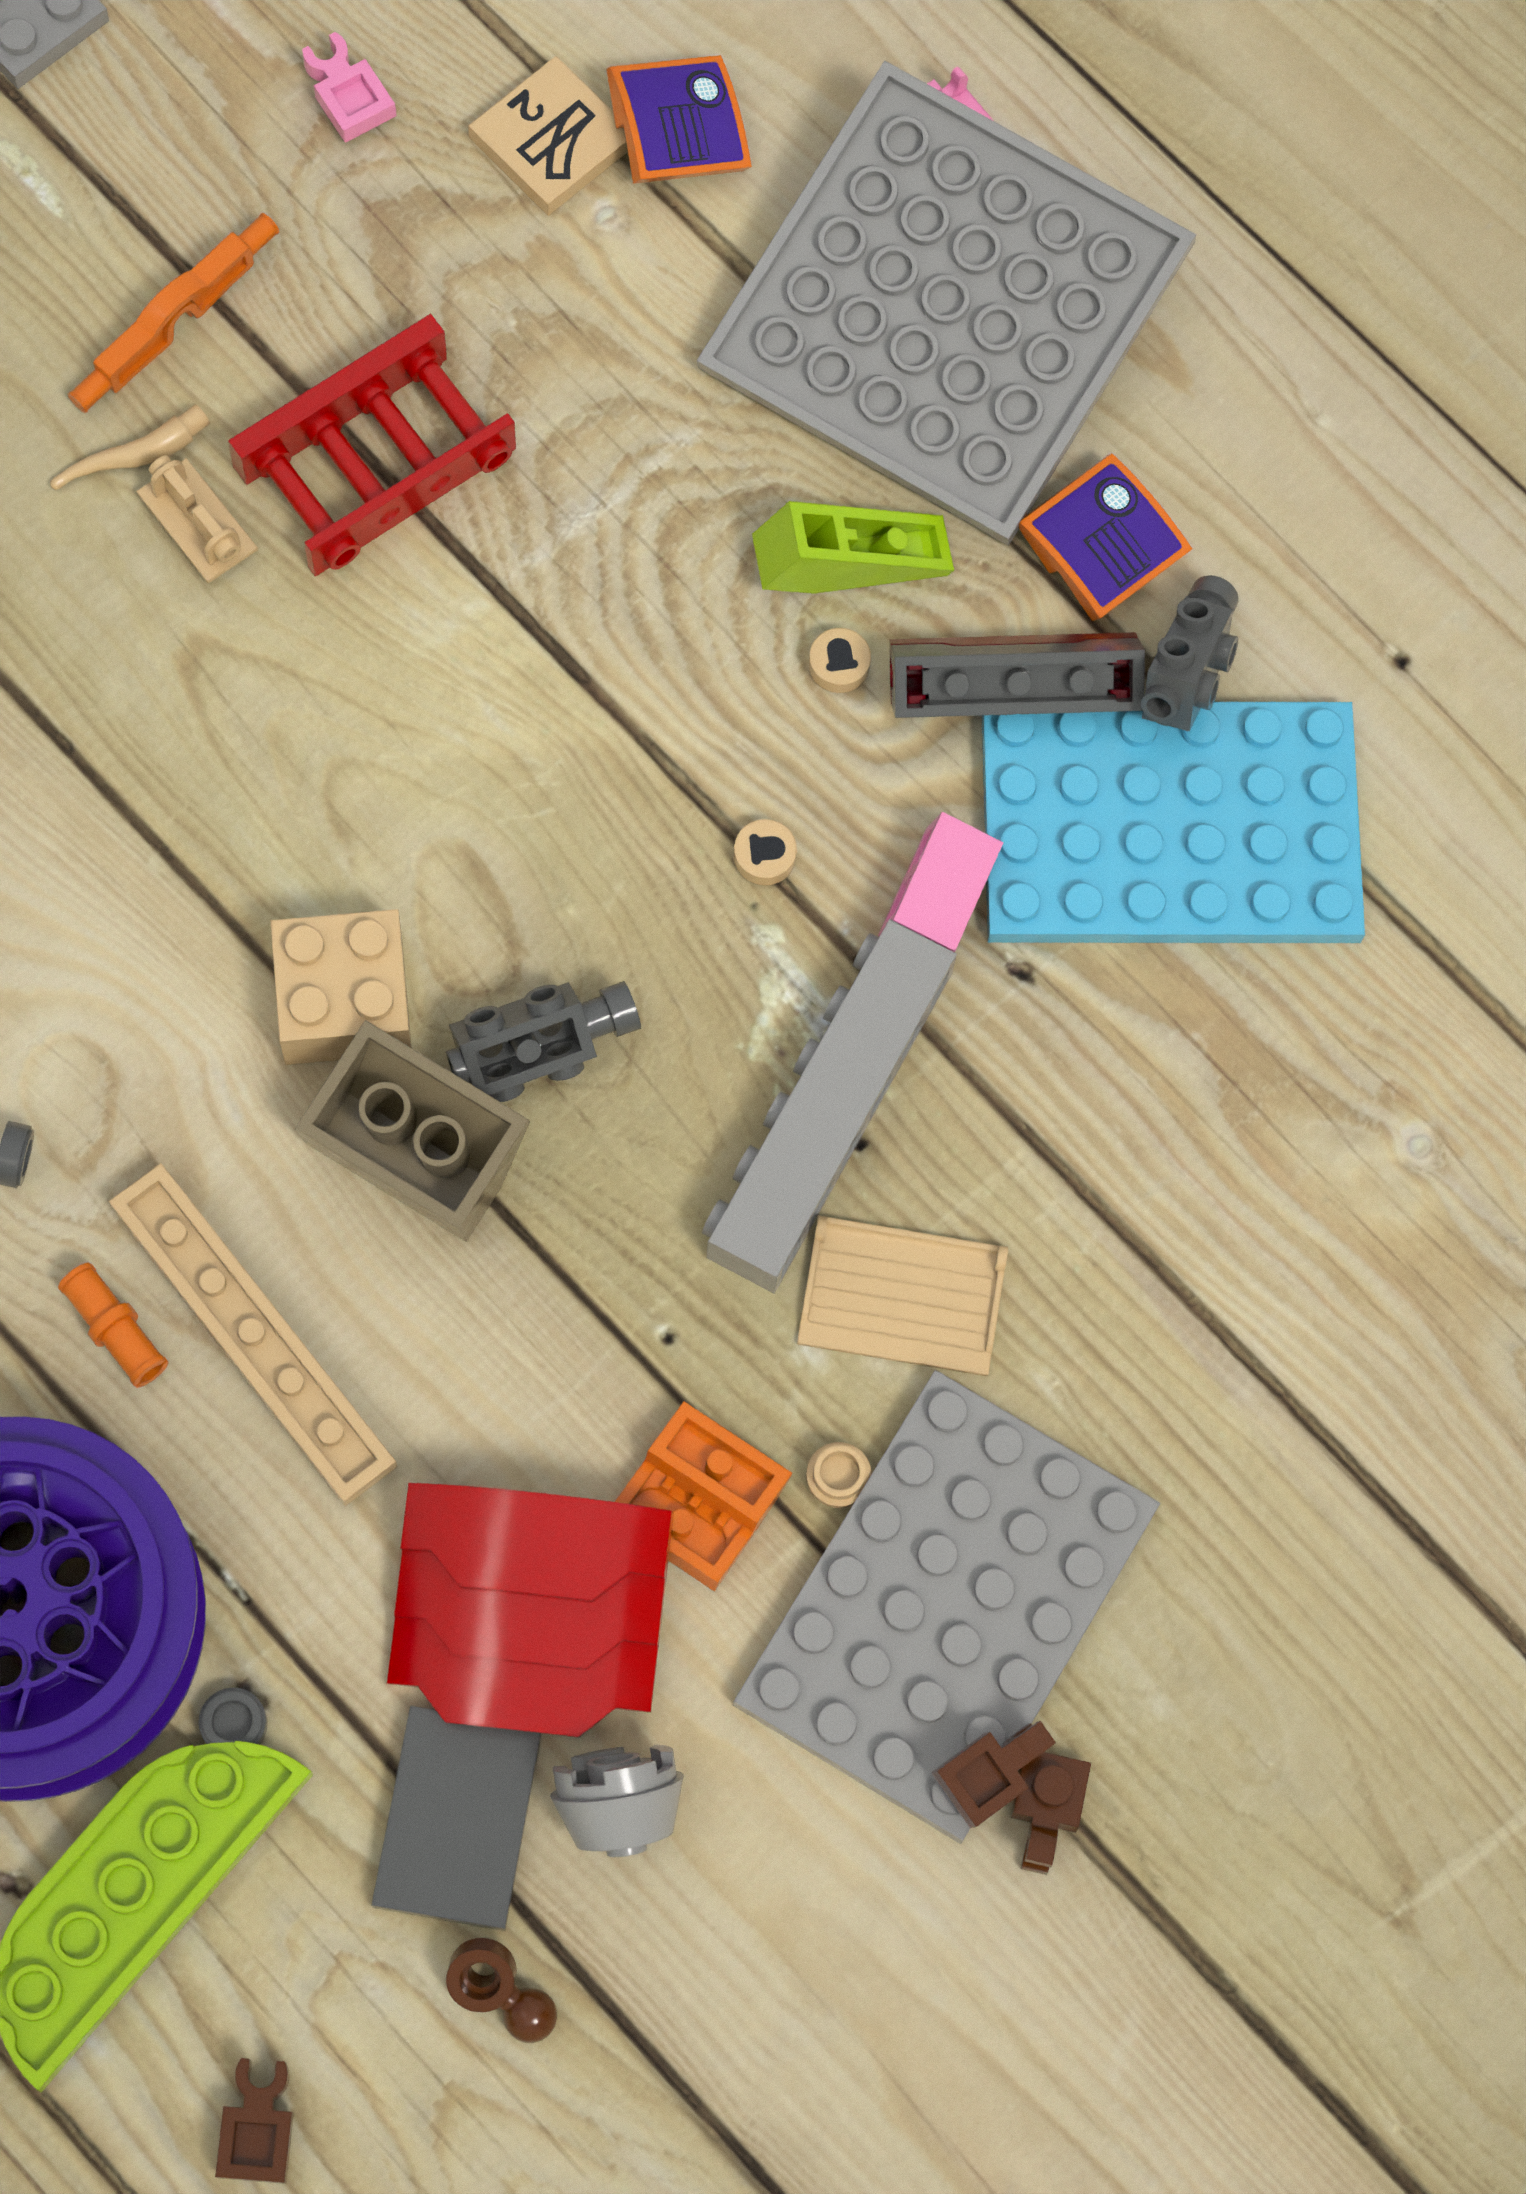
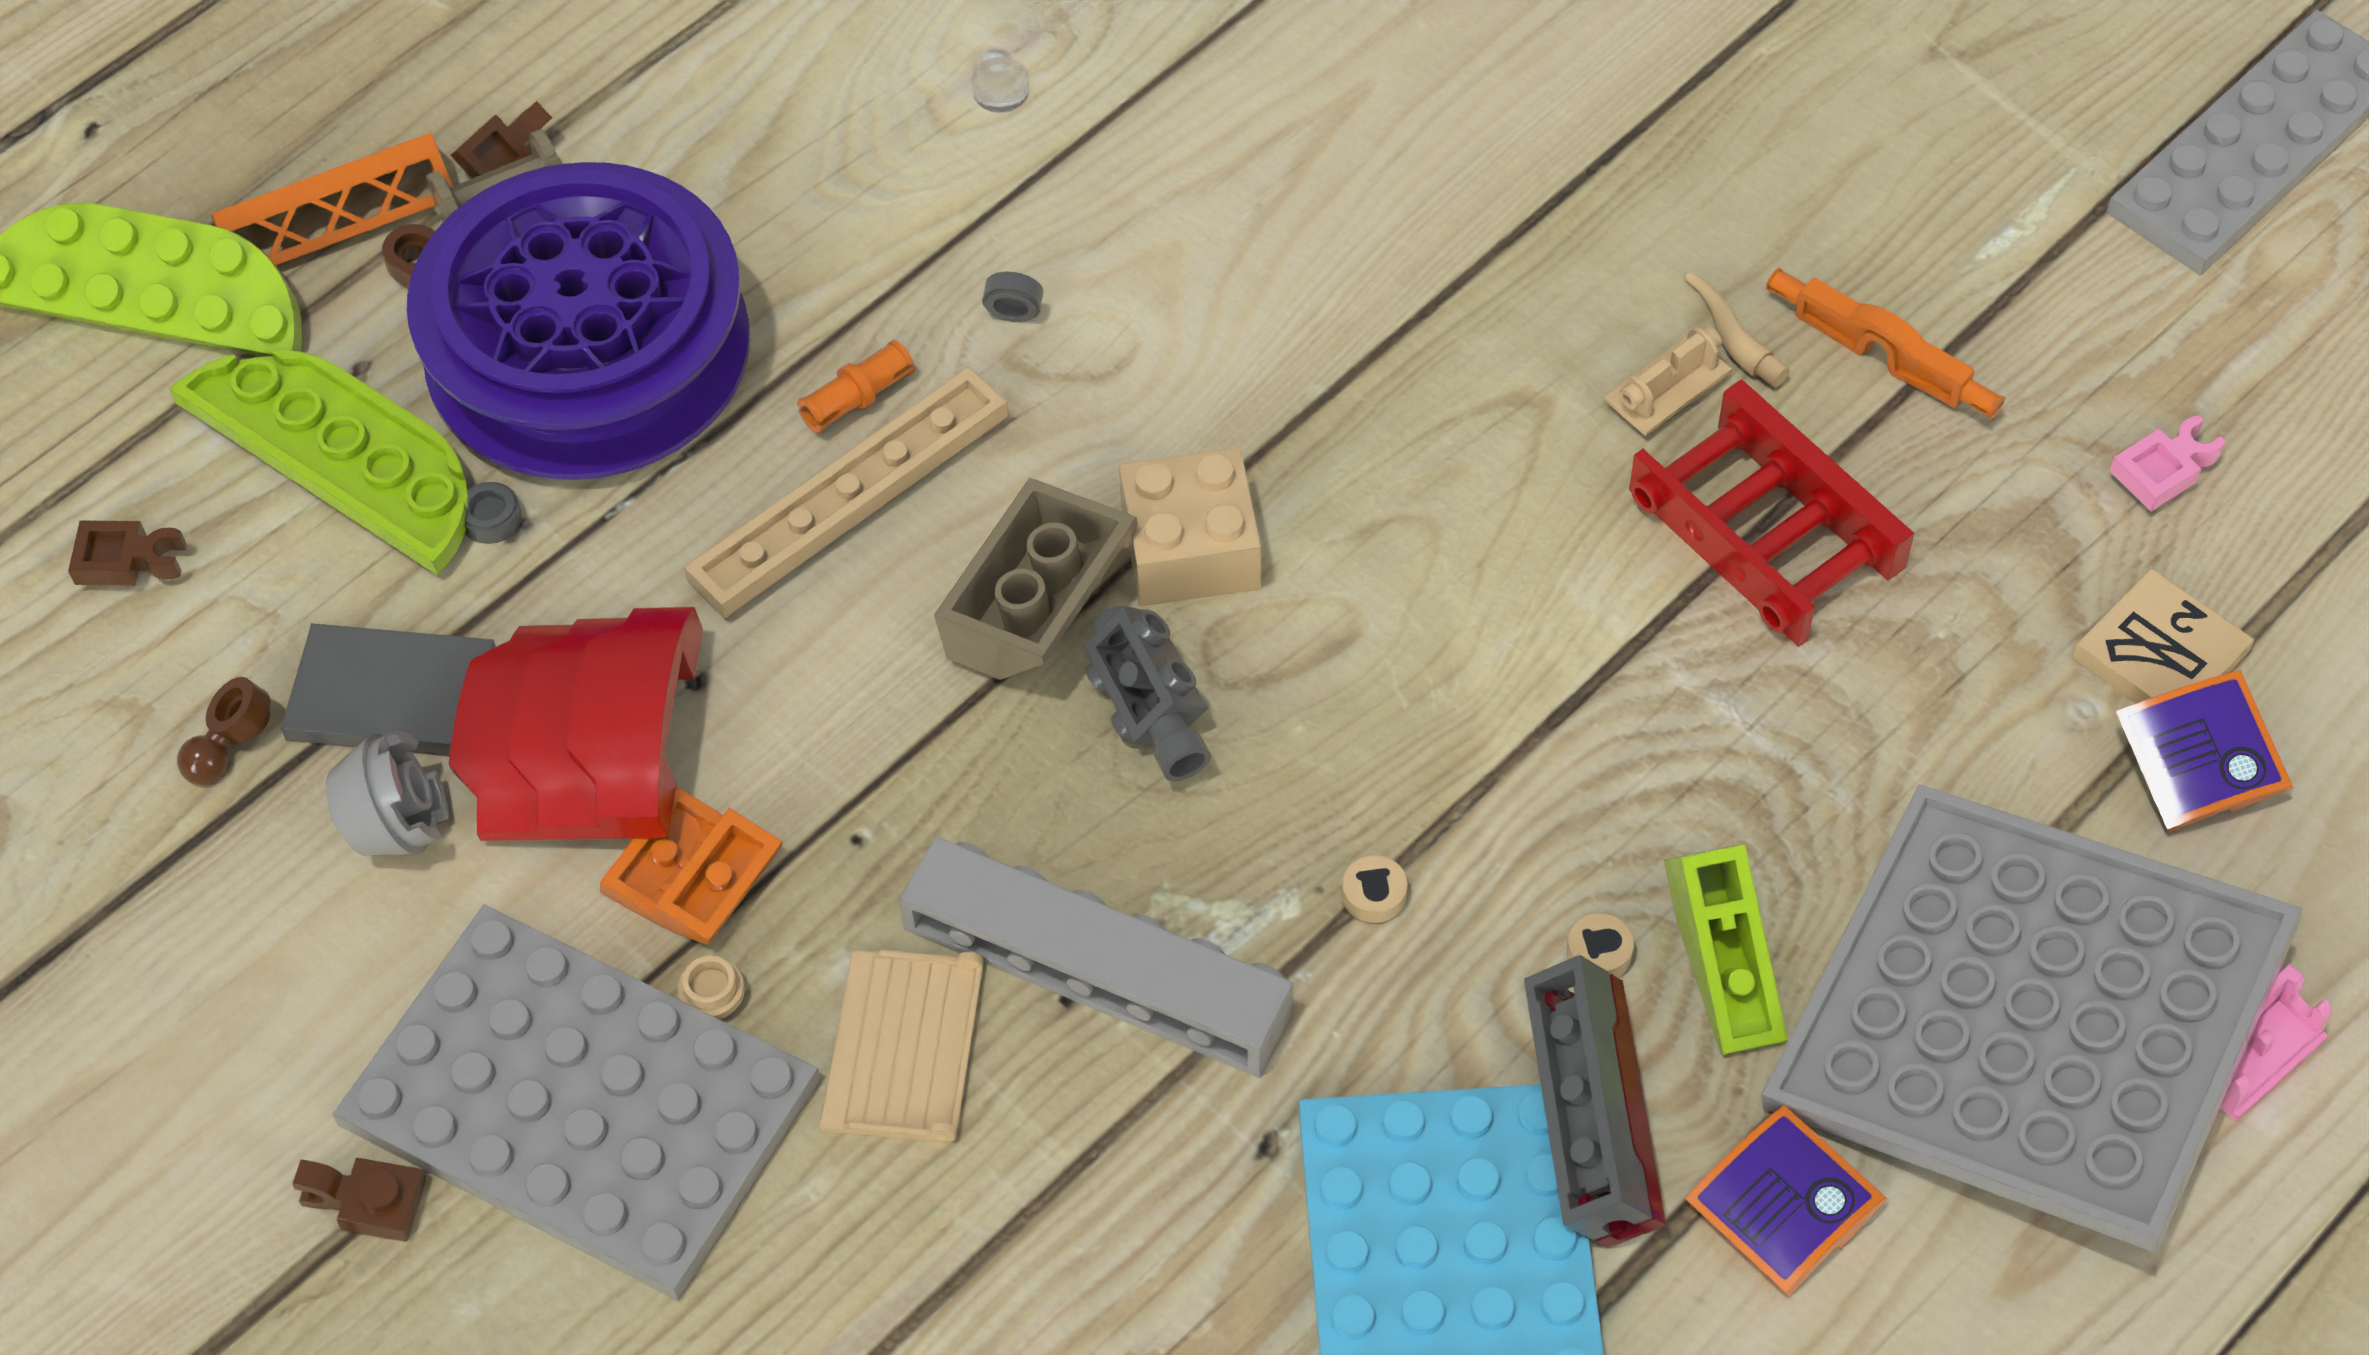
camera: 95 degrees right, 15 degrees down
bright pink hinge [878,812,1004,952] -> none
reddish brown plate [931,1721,1056,1828] -> none
dark grey brick [1141,575,1239,732] -> none

